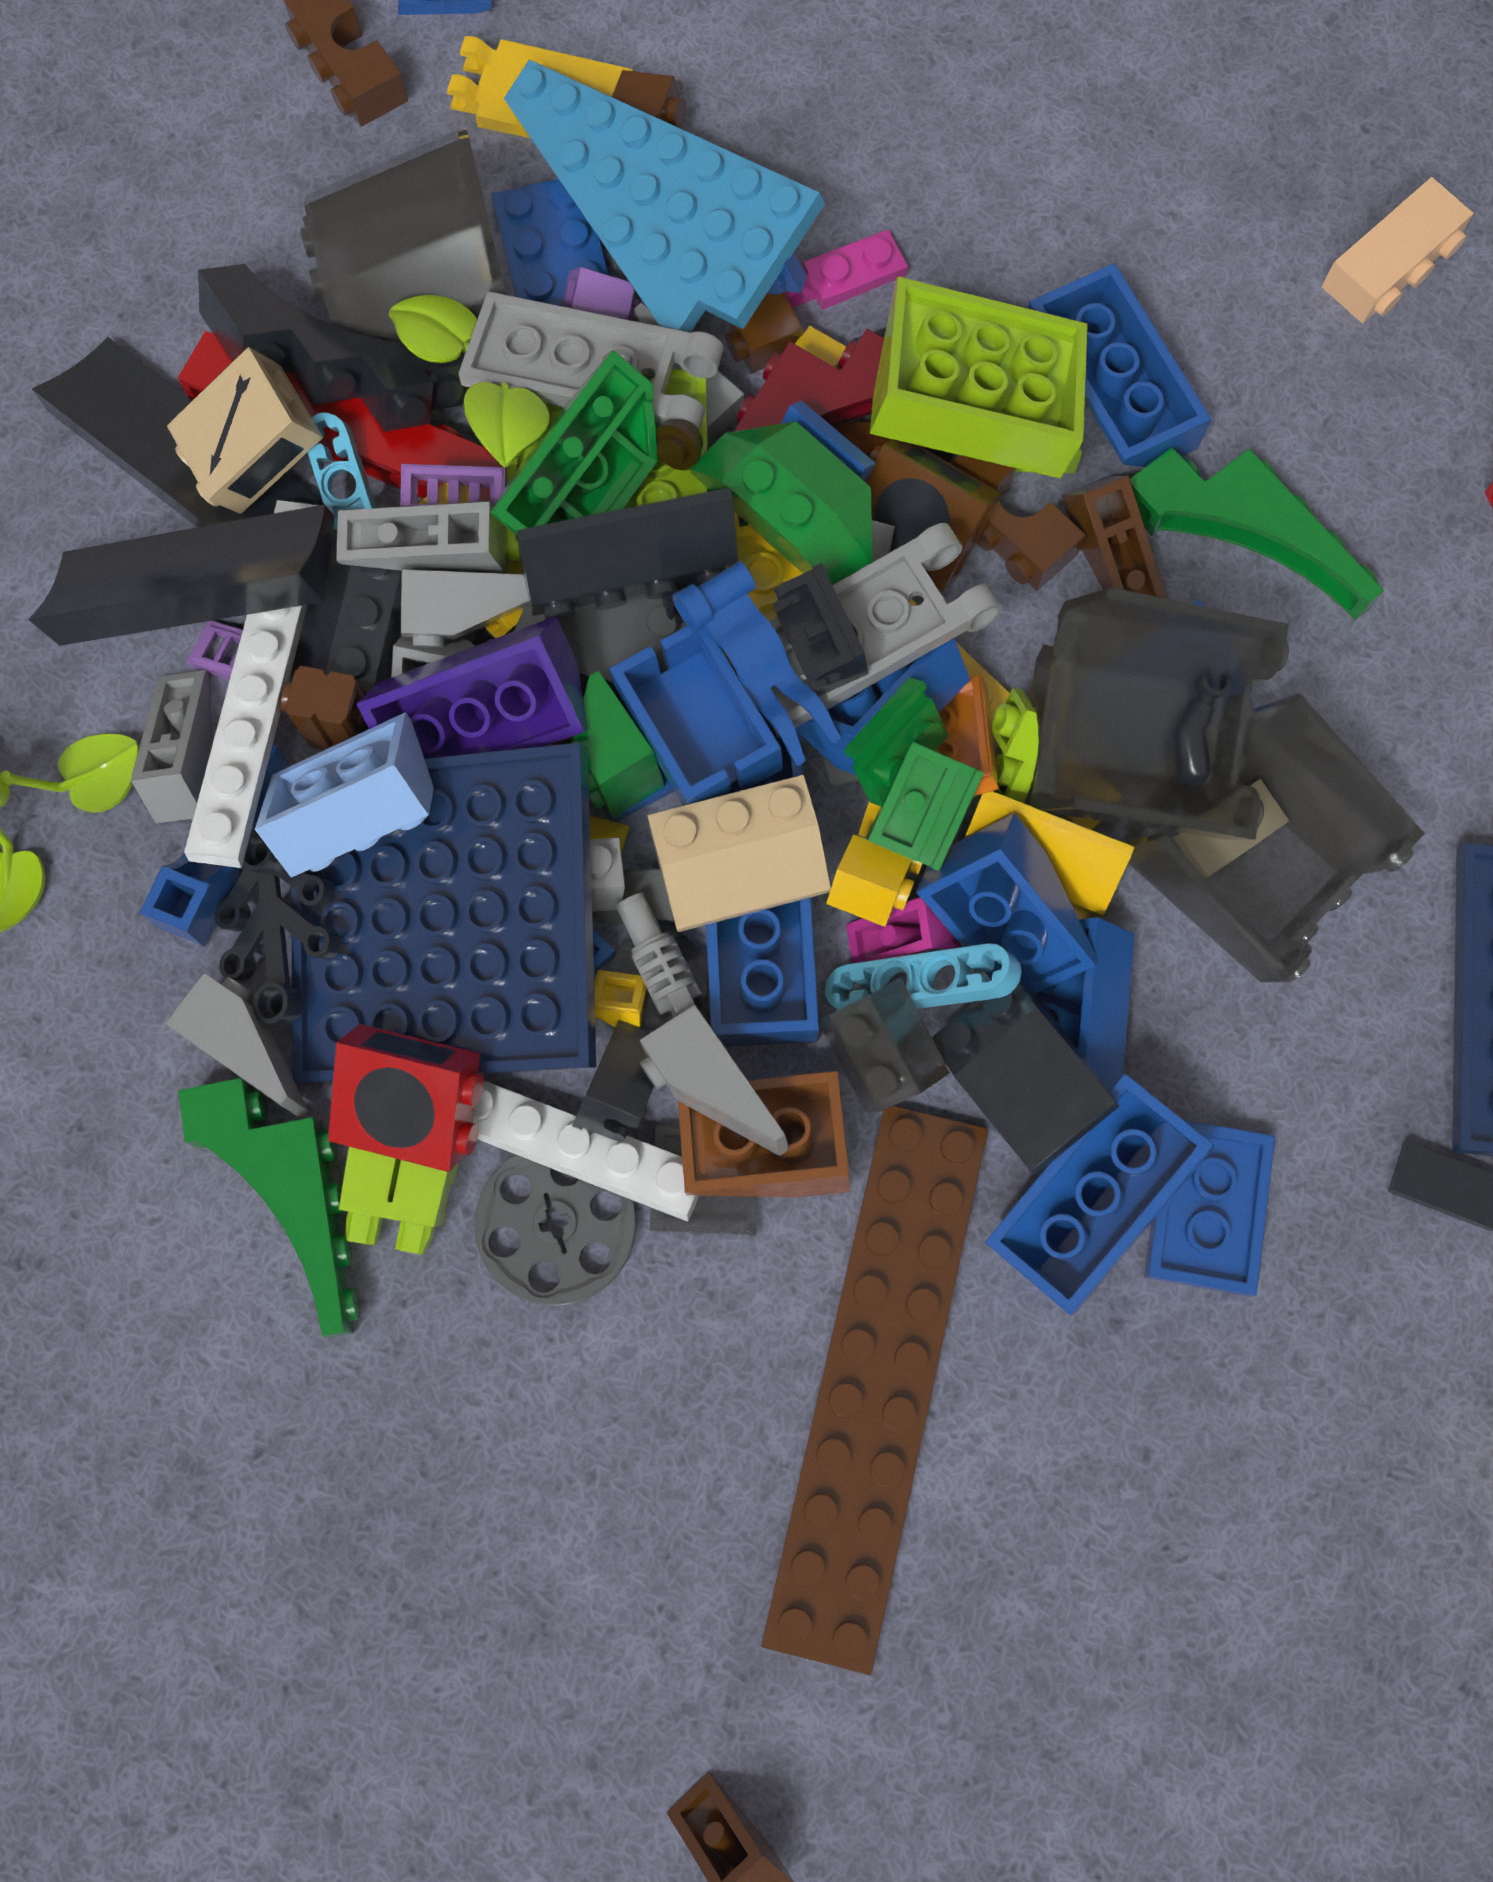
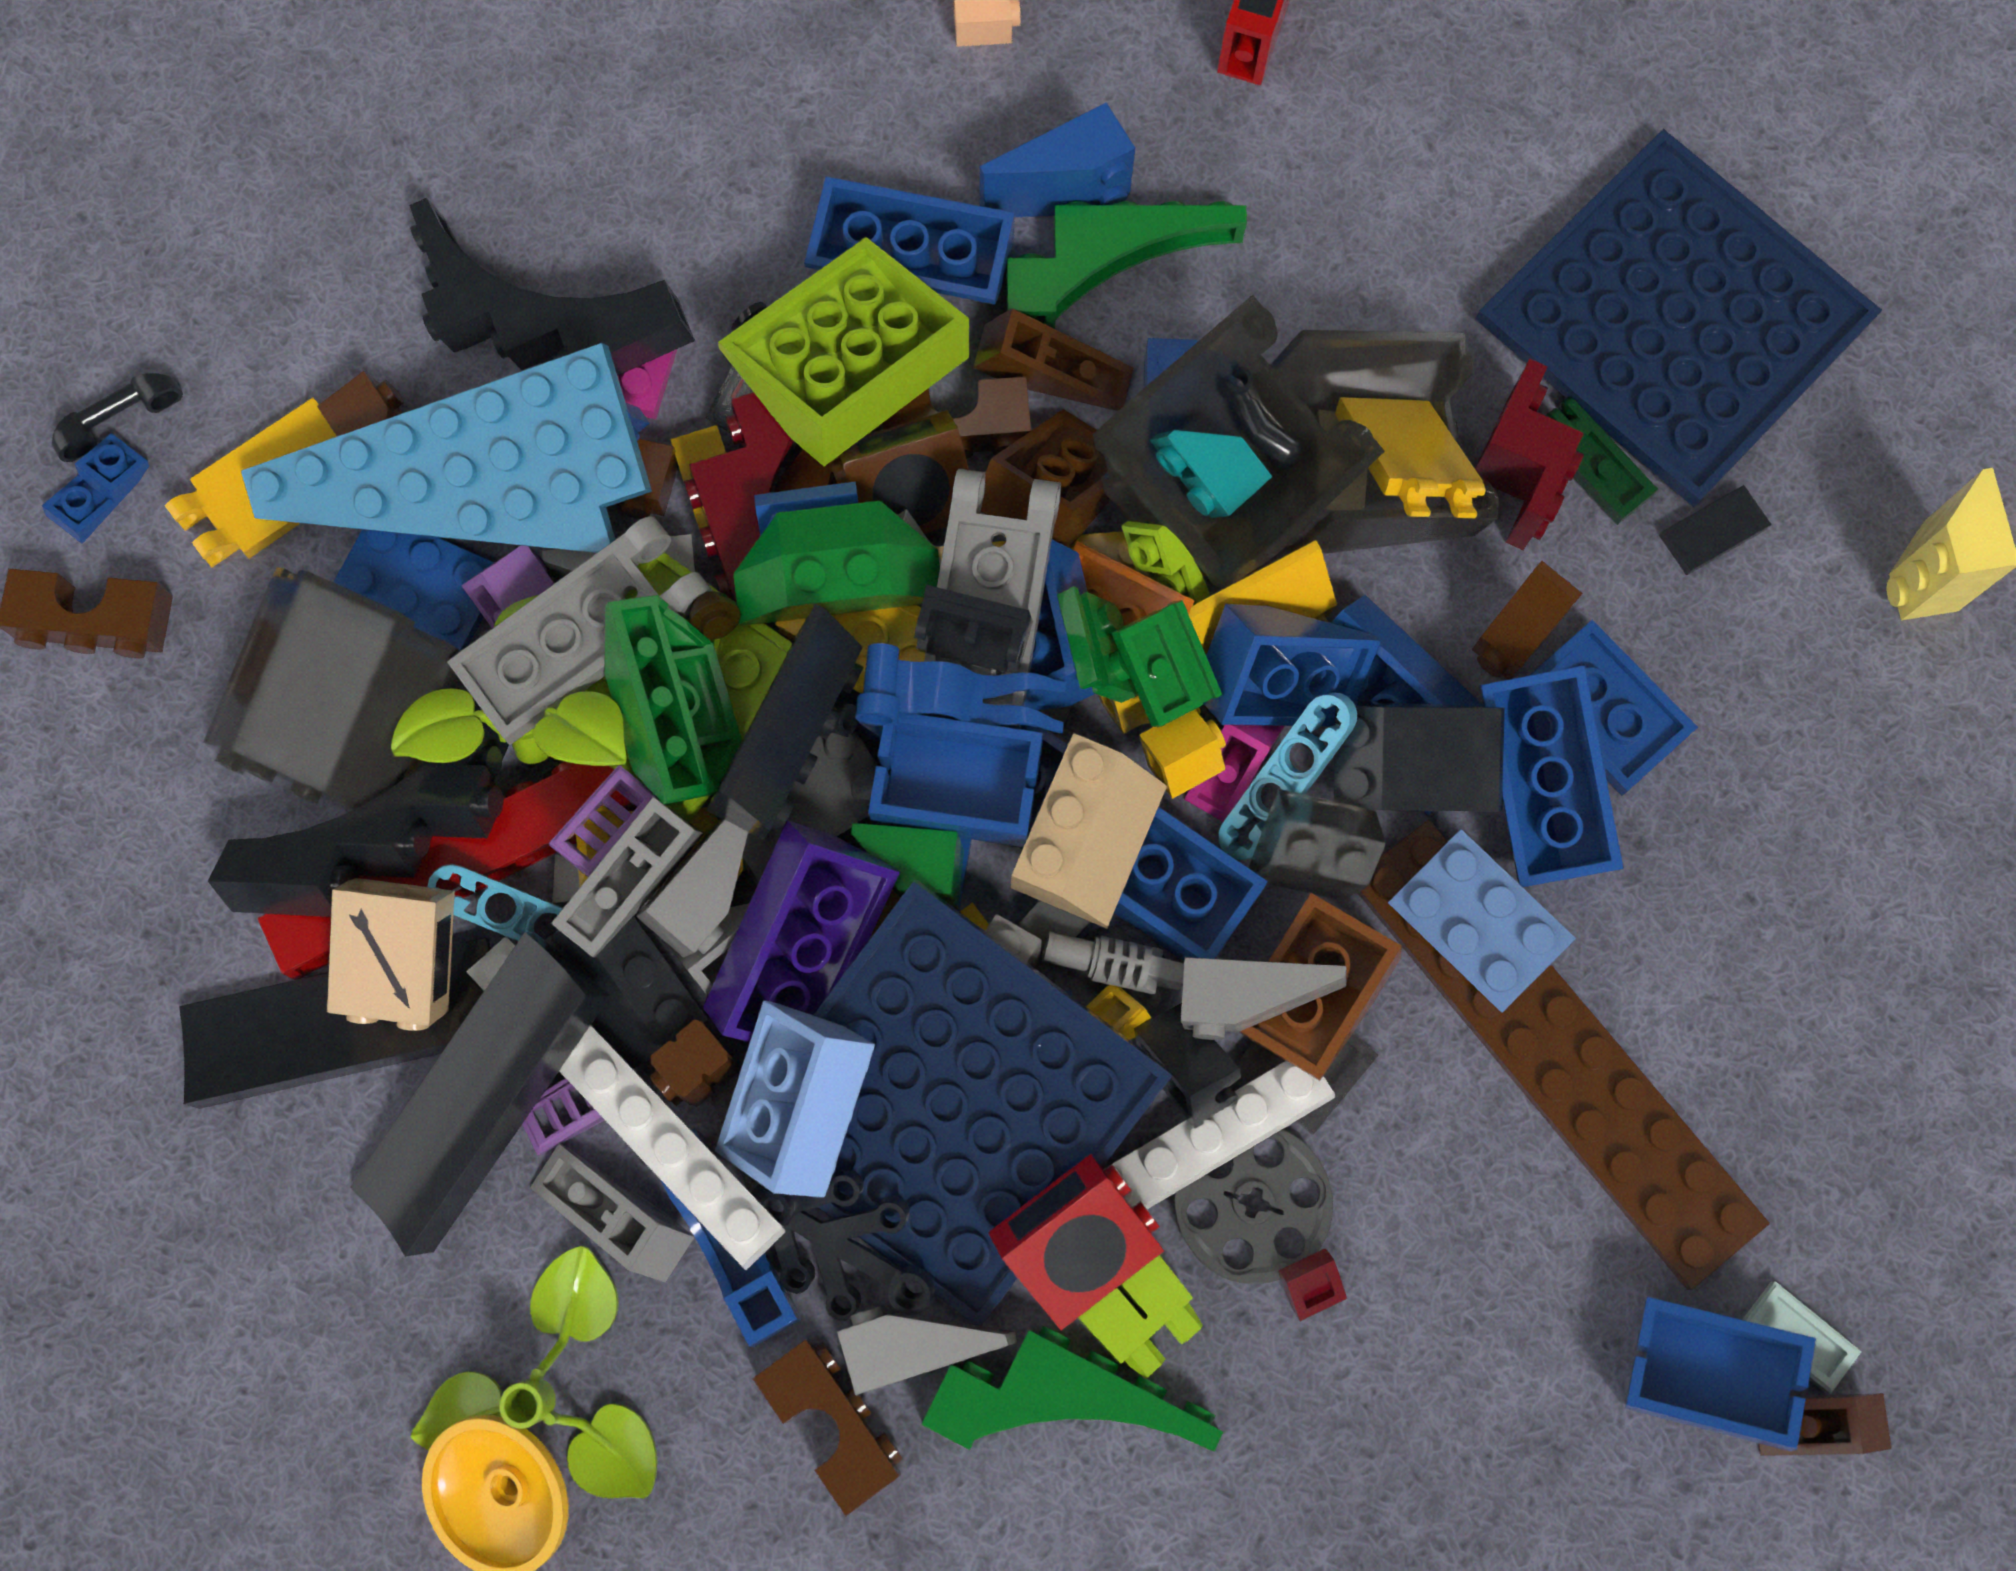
camera: 55 degrees left, 0 degrees up
none -> black arch [409,198,695,376]
none -> reddish brown arch [752,1339,903,1517]
none -> blue slope [980,102,1136,217]
none -> reddish brown slope [980,409,1142,547]
none -> teal slope [1150,430,1273,518]
none -> dark red tile [1278,1248,1347,1321]
none -> yellow tile [1335,397,1485,518]
none -> medium blue plate [1388,829,1576,1012]
none -> reddish brown slope [1472,561,1583,680]
none -> dark red bracket [1475,358,1584,550]
none -> dark green hinge [1545,397,1658,525]
none -> blue piece [1625,1297,1816,1452]
none -> light aqua tile [1742,1281,1861,1394]

